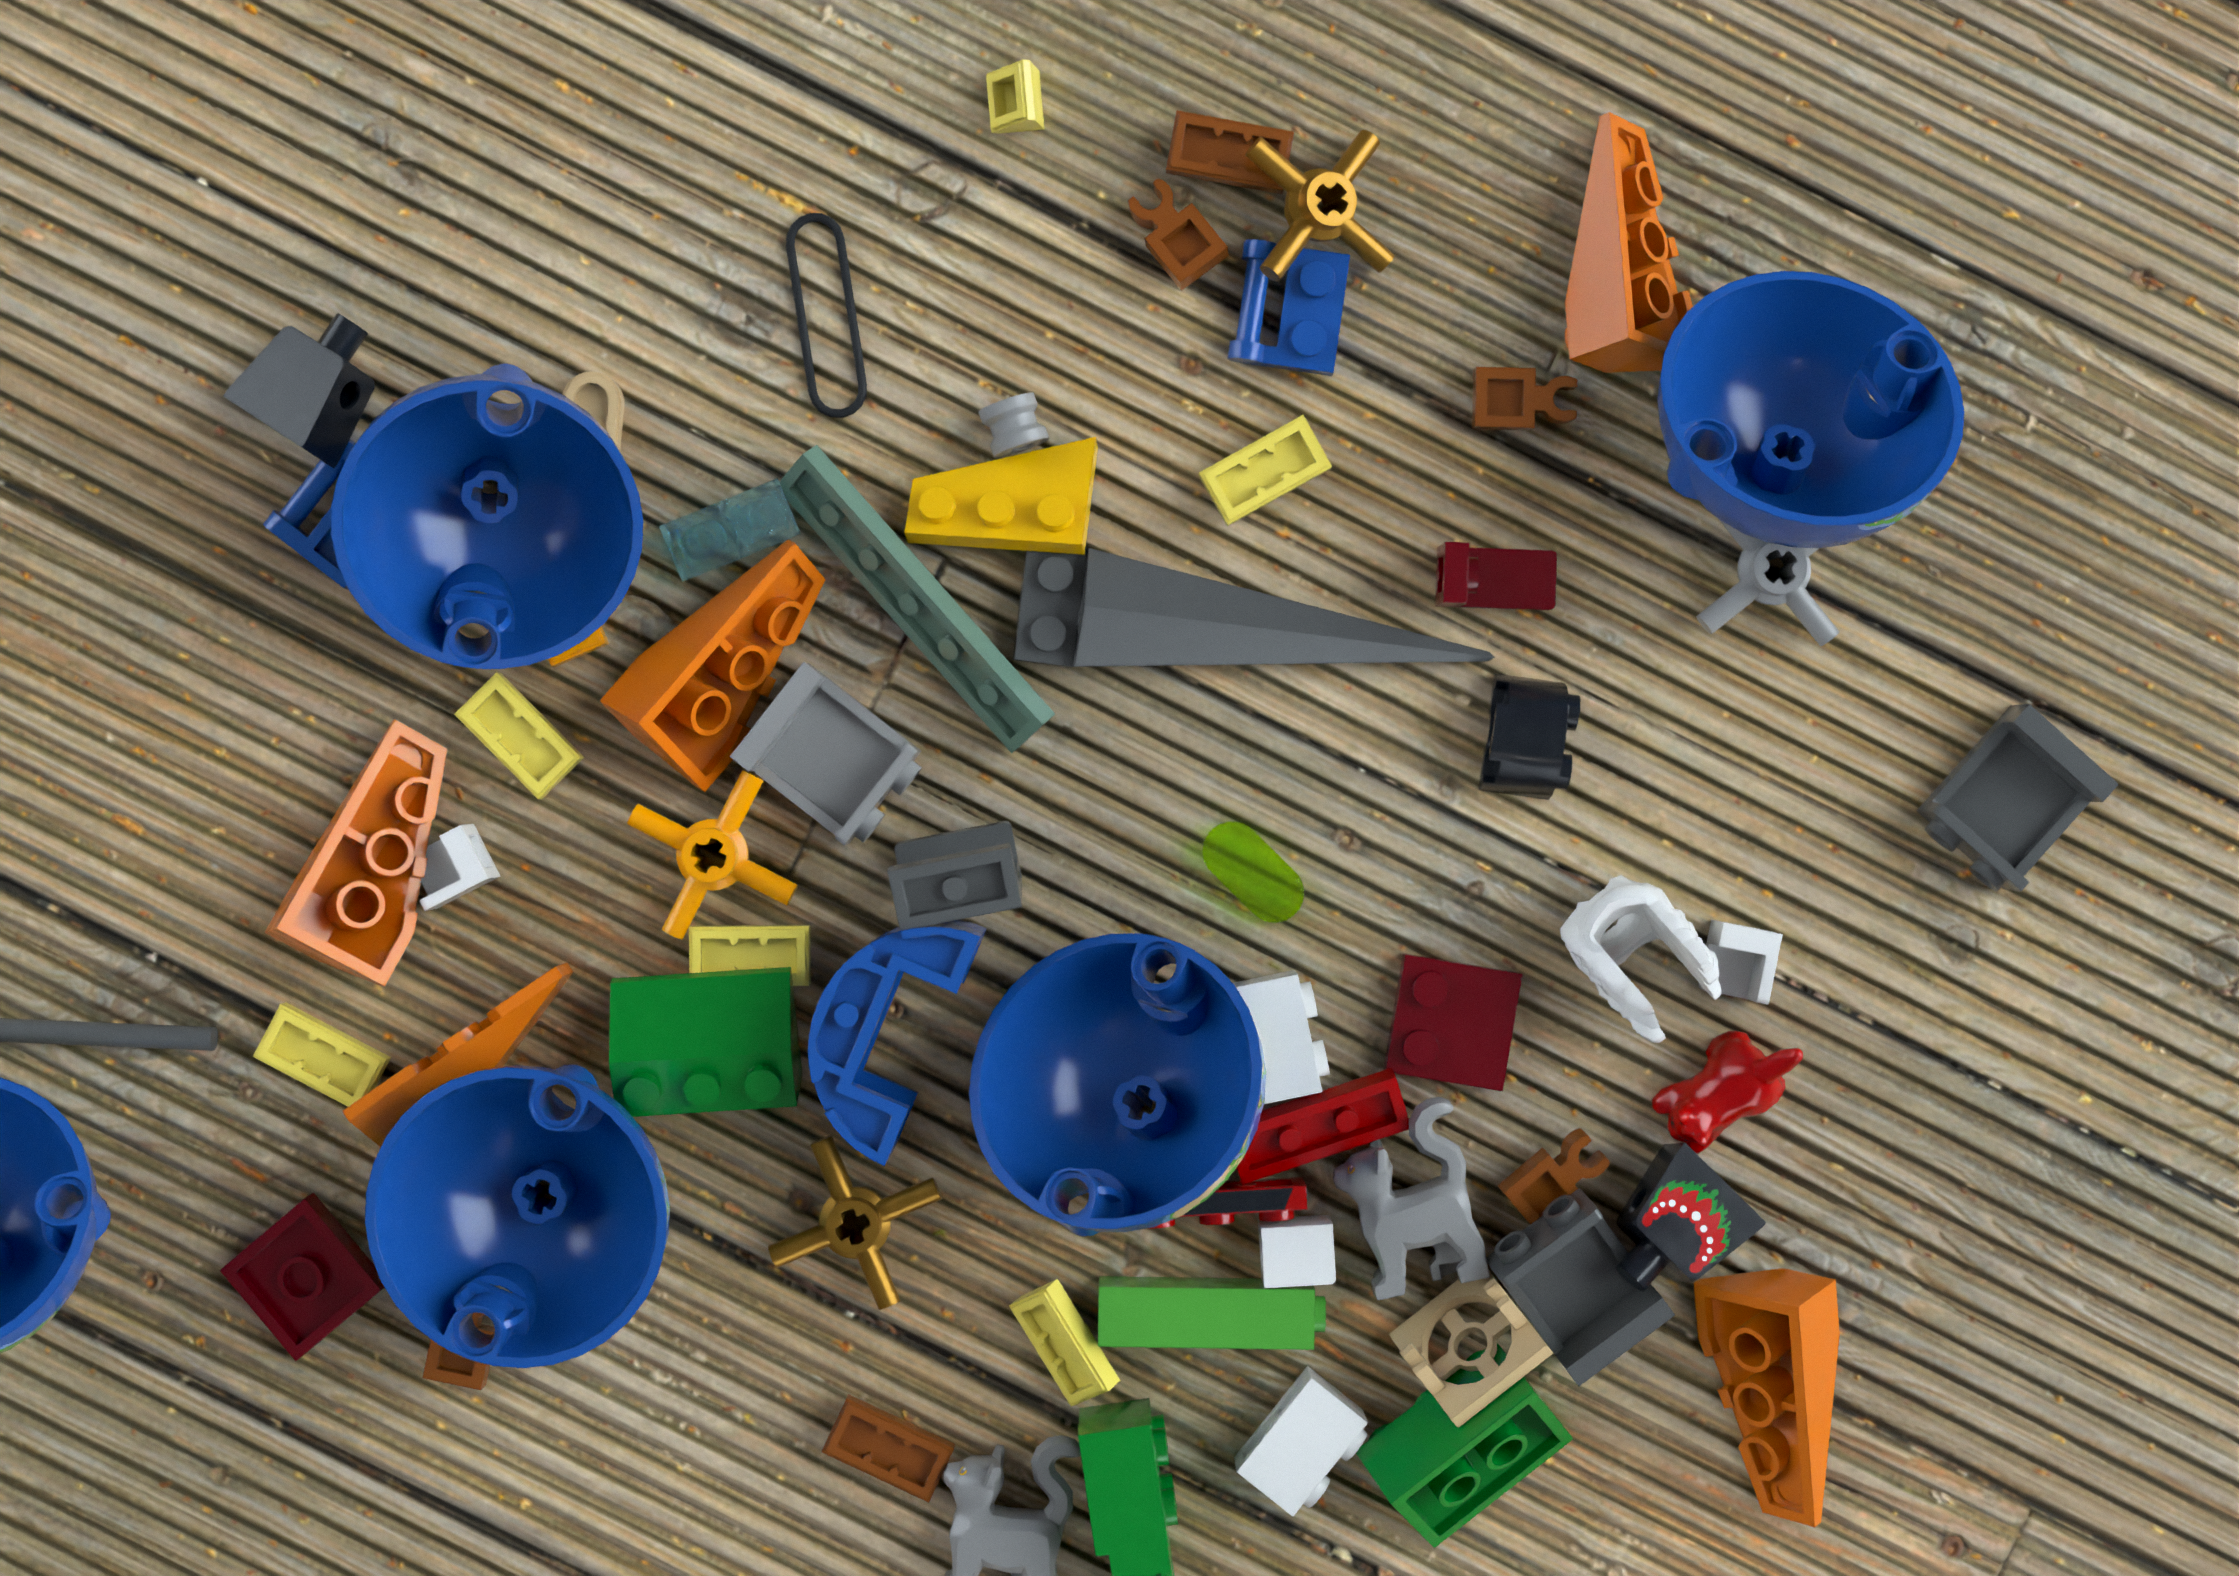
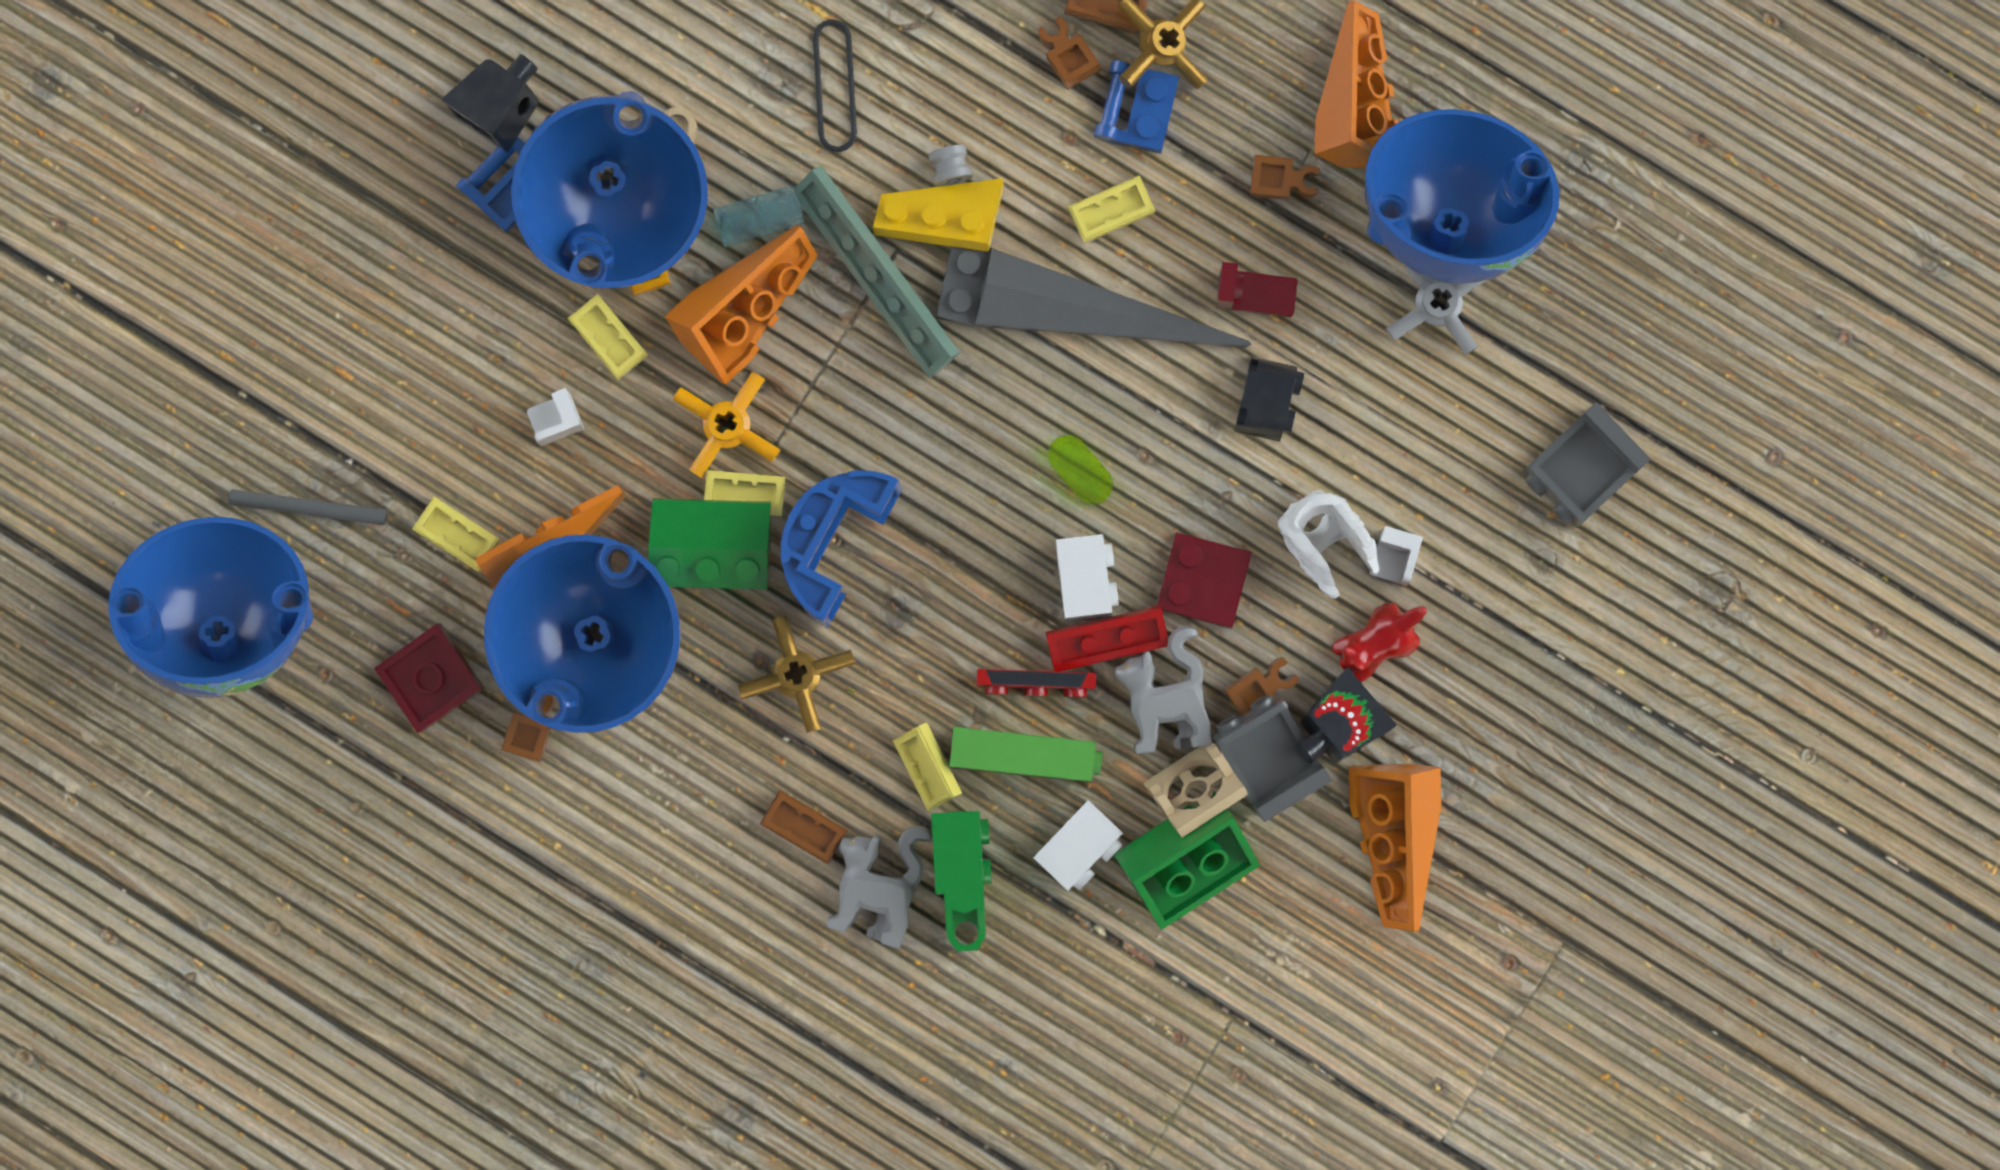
camera: 10 degrees right, 5 degrees down
orange wedge [265,719,447,987] -> none
light grey panel [730,662,922,845] -> none
dark grey panel [887,821,1022,931] -> none
blue piece [969,933,1266,1237] -> none
white panel [1258,1215,1336,1288] -> none

